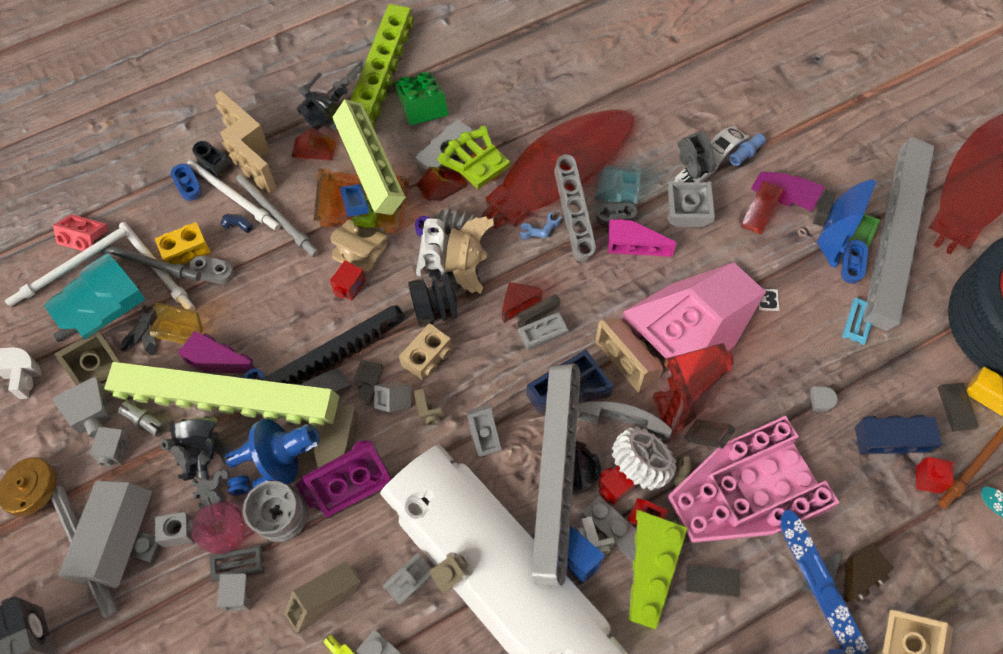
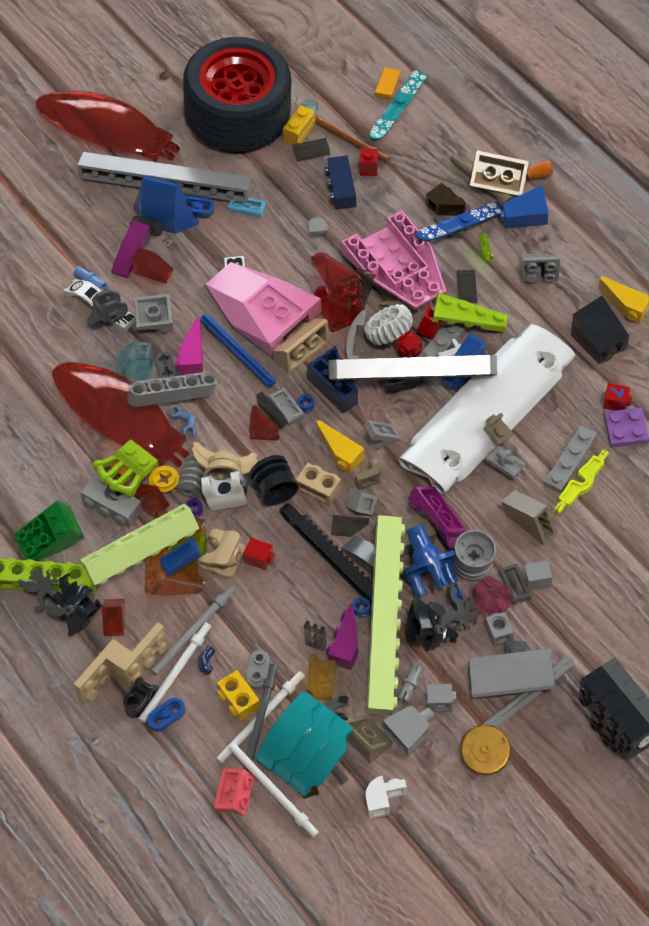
camera: 95 degrees left, 5 degrees down
none -> yellow gear [149,466,179,494]
none -> blue axle [200,314,276,387]
none -> blue bush [297,394,314,413]
none -> clear smoke tile [304,620,327,652]
none -> yellow slope [316,420,365,474]
none -> clear neon green tile [479,233,493,261]

